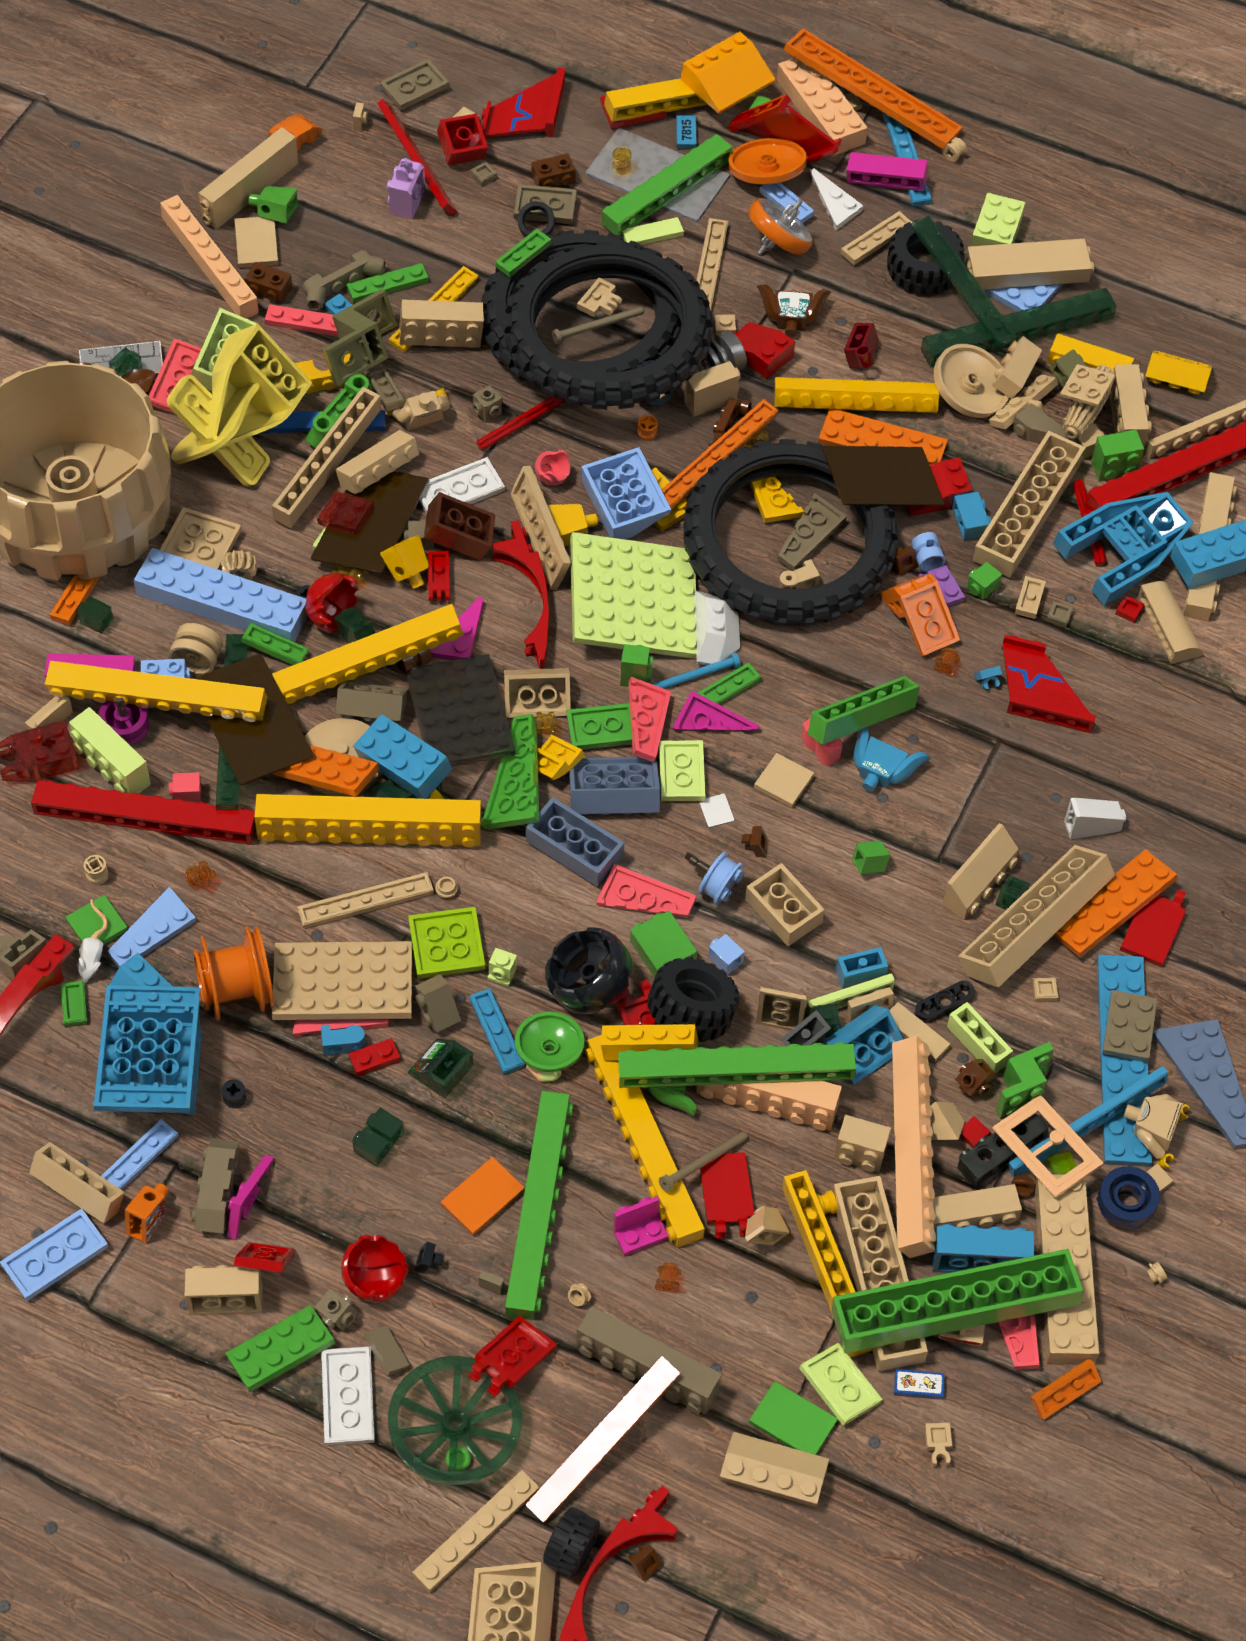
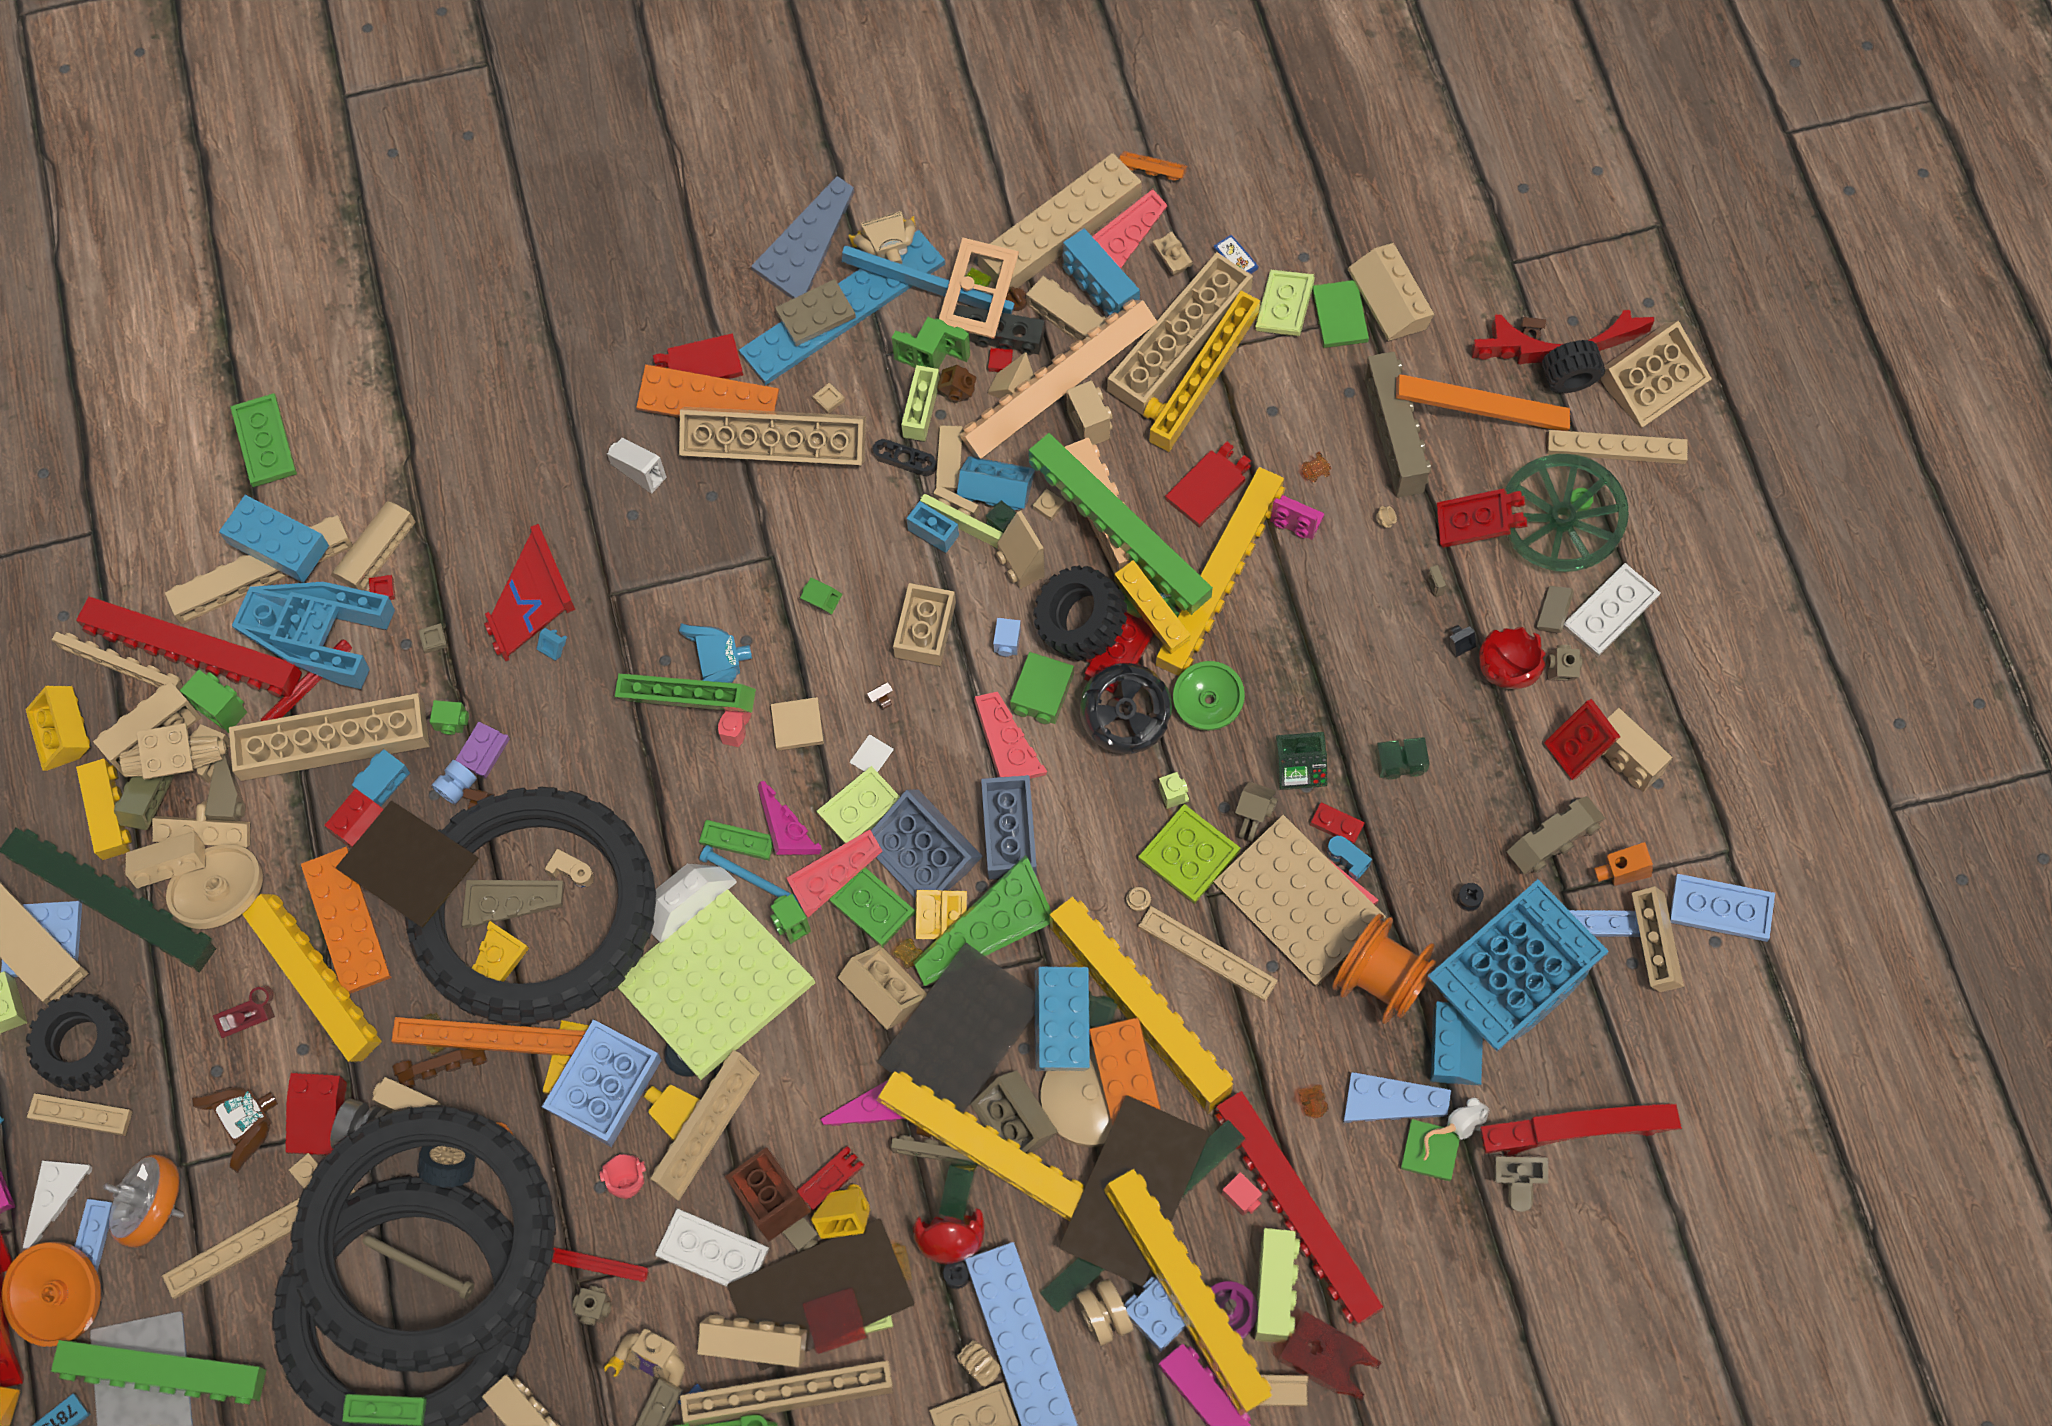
camera: 125 degrees left, 10 degrees up
bright green tile [60,980,88,1027] -> none
tan wheel [84,855,109,885] -> none
bright green plate [226,1305,335,1393] -> none
dark pink wing [227,1154,274,1240] -> none
bright green tile [241,623,309,665] -> none
orange tile [440,1157,525,1236] -> none
dark azure tile [469,988,525,1075] -> none
red slope [492,520,549,669] -> none
bright green brick [505,1091,573,1320] -> none
tan hinge [577,278,622,317] -> none
yellowish green tile [622,217,684,245] -> none
dark tan bar [659,1132,748,1192] -> none
light blue wheel [685,851,745,905] -> none
tan slope [745,1206,790,1246] -> none
dark grey slope [780,1010,831,1046] -> none
bright green brick [832,1249,1083,1354] -> none
orange bracket [880,574,960,656] -> none
clear green tile [911,216,1017,348] -> none
tan plate [924,1423,952,1467] -> none
clear orange brick [933,648,960,676] -> none
tan slope [943,823,1018,920] -> none
clear green bracket [996,875,1030,910] -> none
tan plate [1015,576,1046,619] -> none
dark blue piece [1097,1166,1160,1229] -> none
tan tile [1146,1163,1173,1193] -> none
tan plate [1146,1262,1167,1284] -> none

